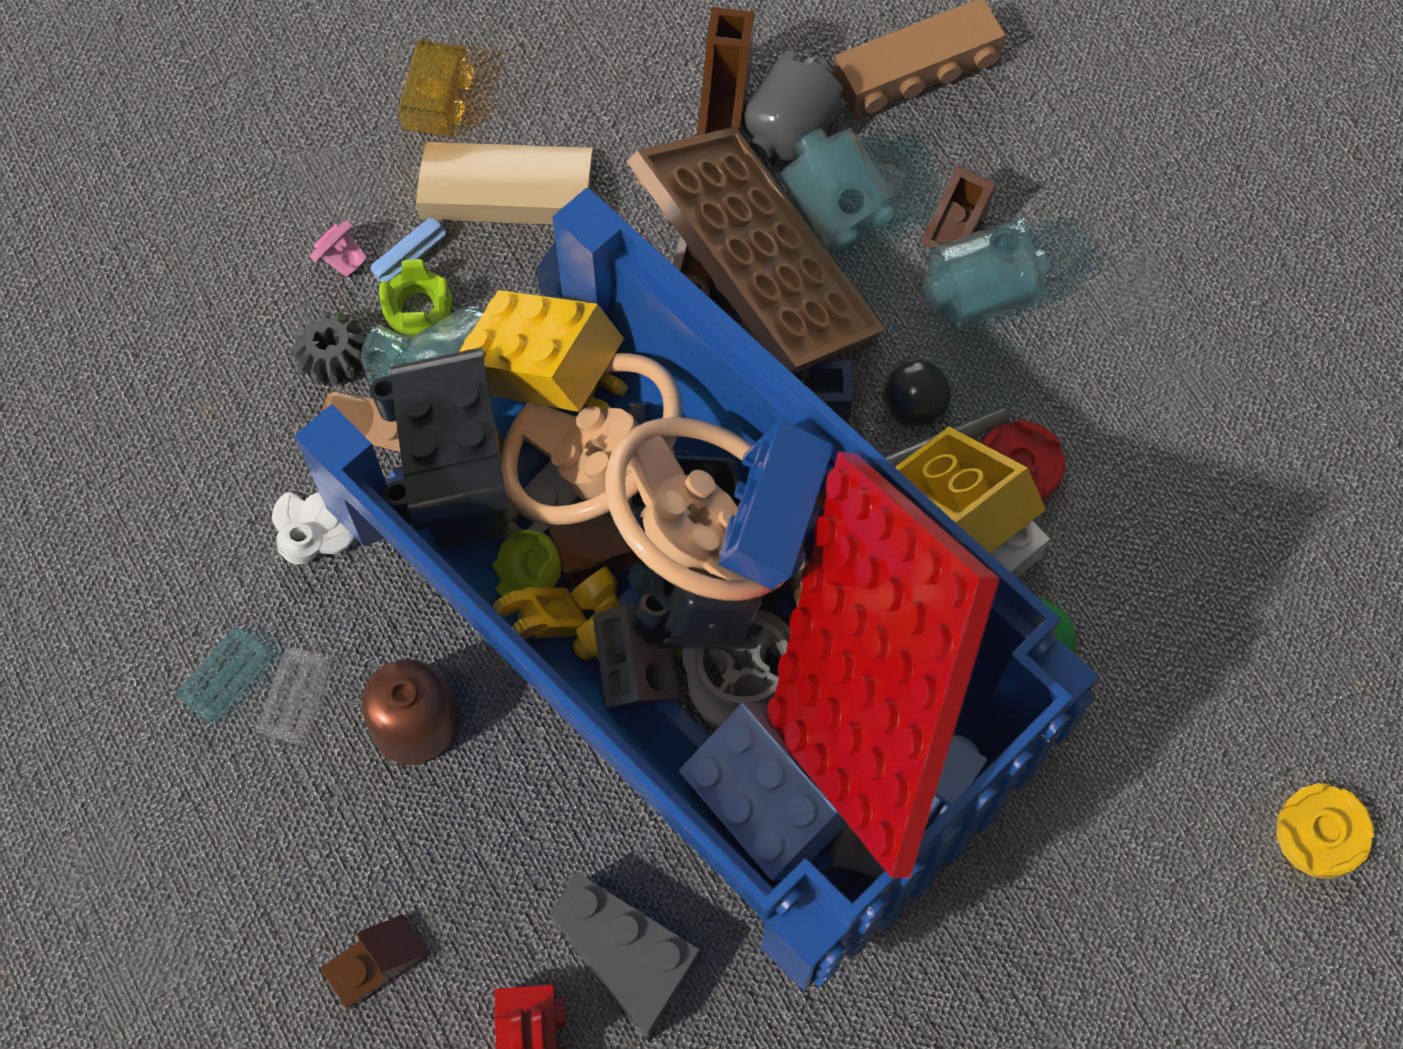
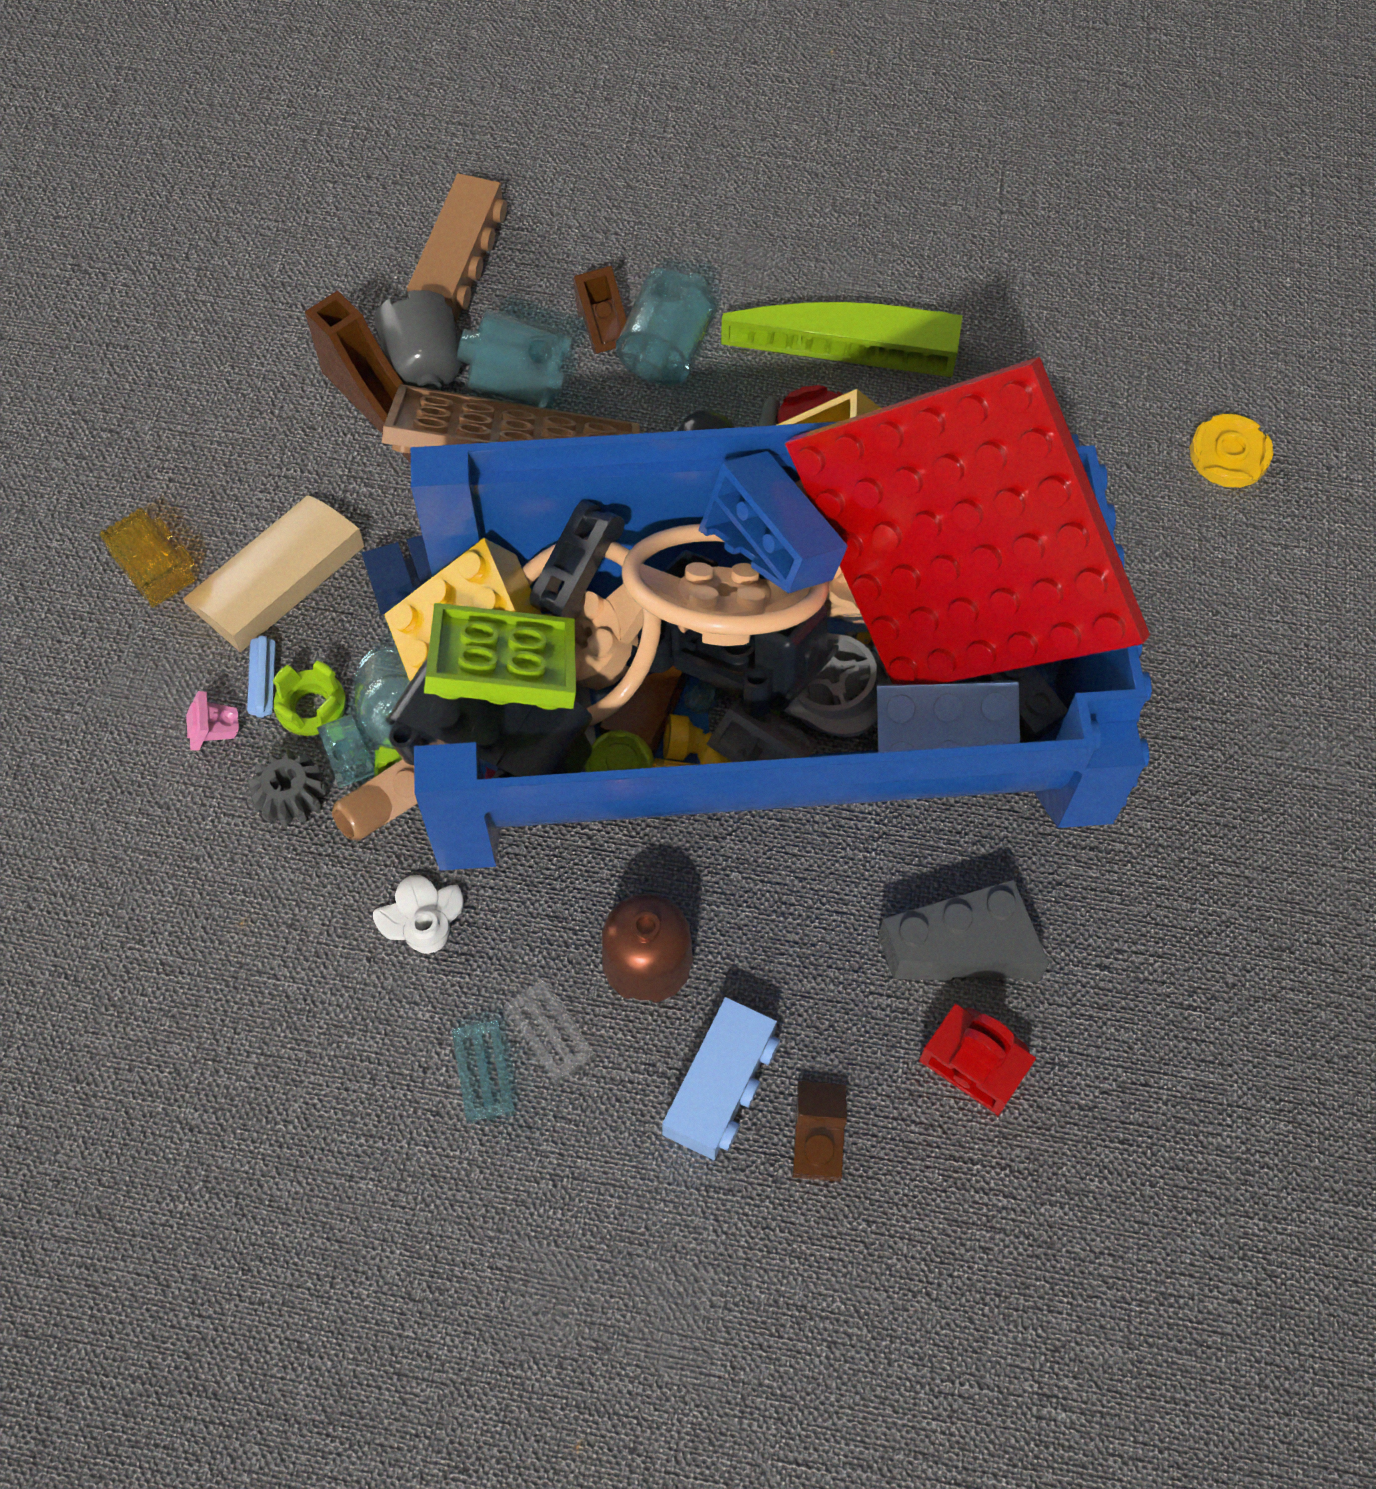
camera: 50 degrees left, 5 degrees down
none -> lime plate [424,603,576,710]
none -> black plate [529,500,625,620]
none -> light blue brick [662,997,780,1160]
none -> lime slope [721,302,963,377]

